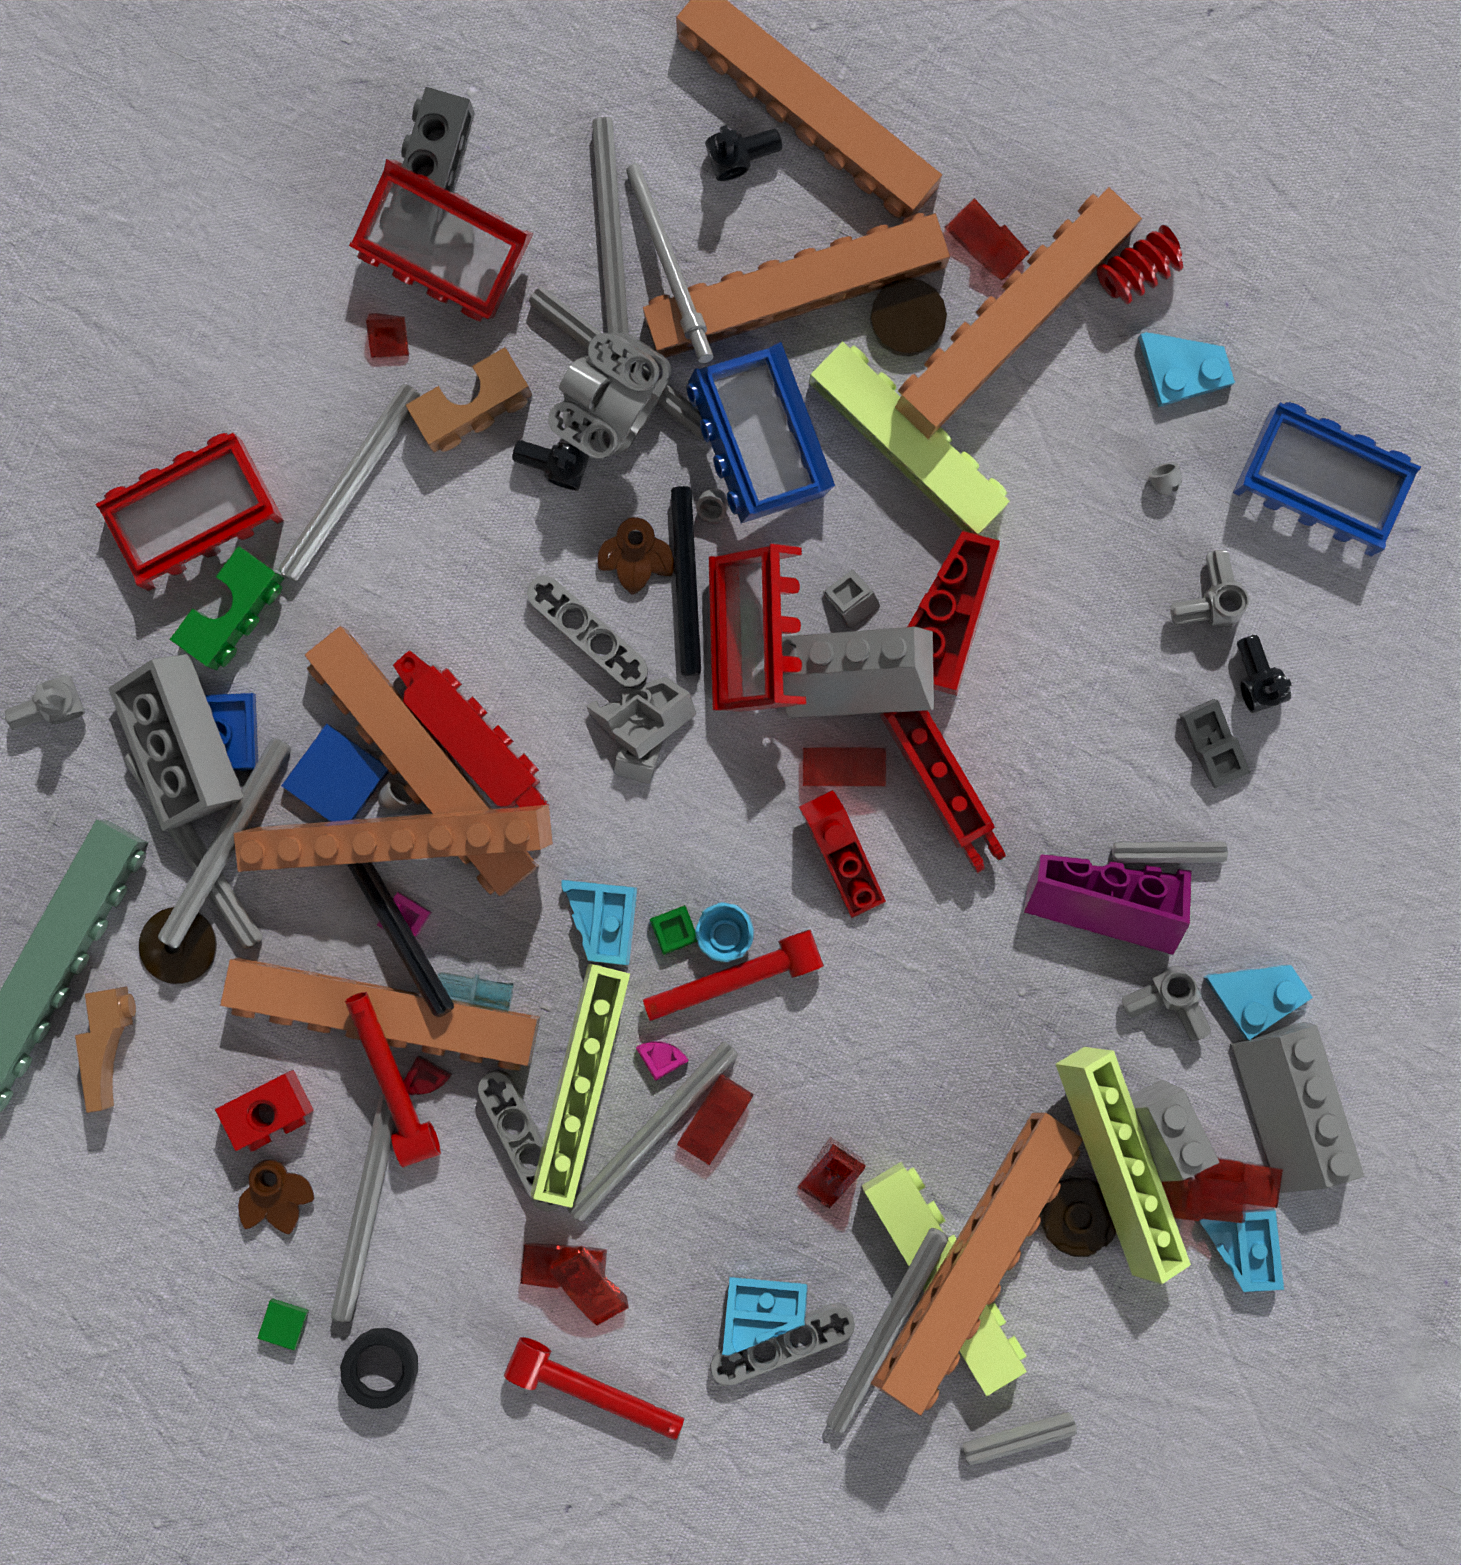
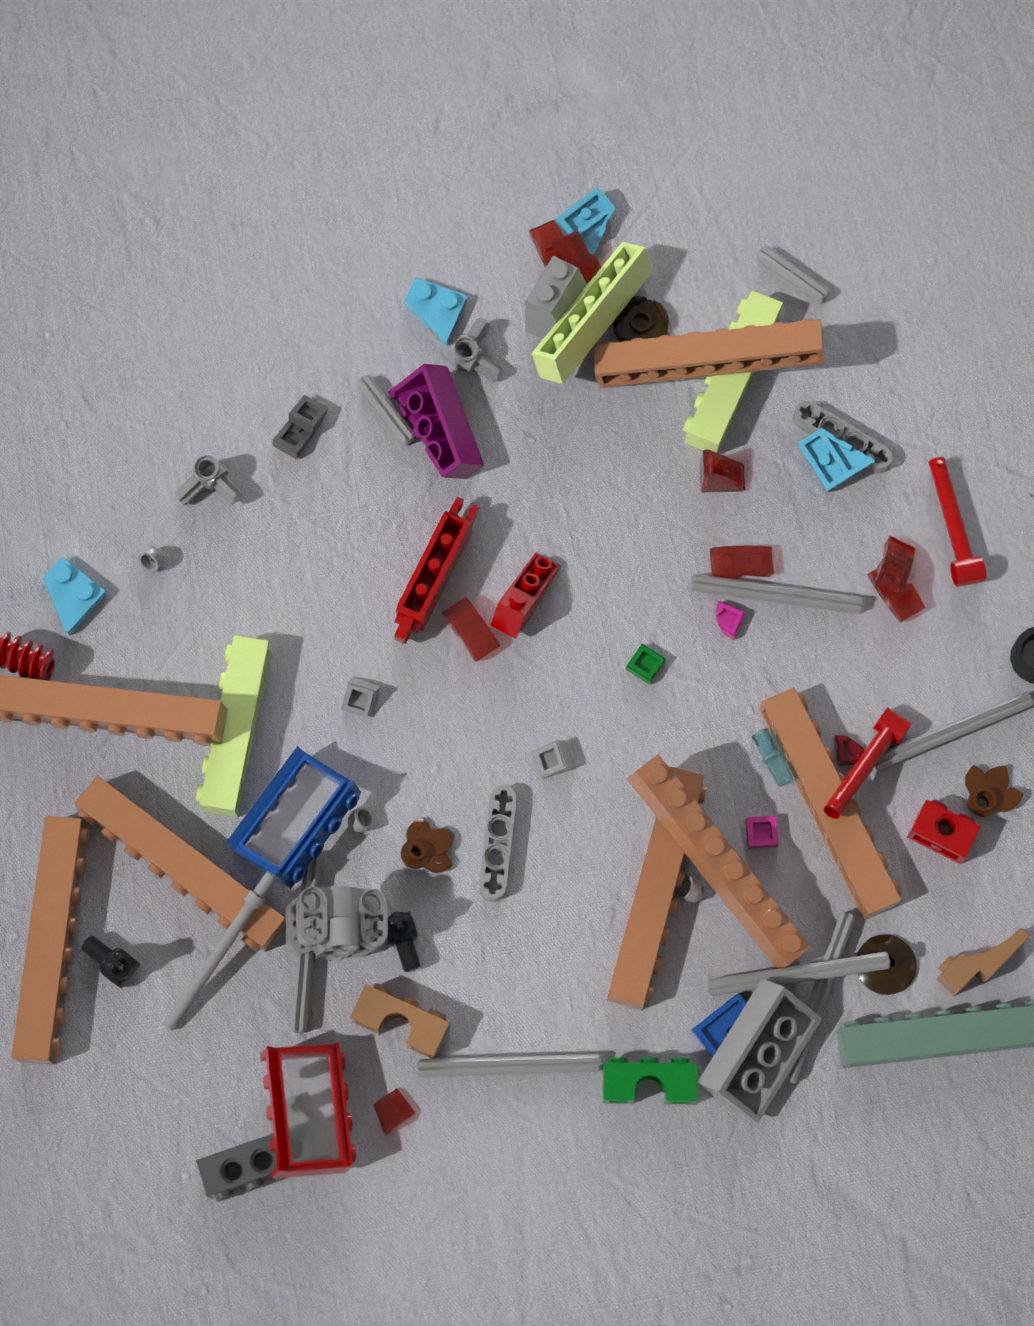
camera: 125 degrees left, 15 degrees down
light grey axle [5,676,85,730] -> none
window [95,433,284,591] -> none
blue tile [281,724,389,822] -> none
black axle [347,862,454,1017] -> none
red hinge [393,650,550,810] -> none
light grey beam [478,1070,561,1212] -> none
yellowish green brick [530,964,630,1208] -> none
medium azure wing [561,880,637,965] -> none
light grey slope [586,677,696,759] -> none
light grey axle [592,117,629,334] -> none
red piece [643,929,824,1021] -> none
black axle [671,486,701,676] -> none
medium azure hair [695,902,754,963] -> none
red window [709,543,806,712] -> none
light grey slope [782,627,934,718] -> none
light grey axle [827,1228,948,1433] -> none
dark brown tile [870,278,947,357] -> none
red wedge [907,531,1000,696] -> none
clear red slope [944,198,1030,280] -> none
light grey slope [1230,1022,1365,1193] -> none
window [1232,402,1421,556] -> none
black axle [1237,635,1292,713] -> none

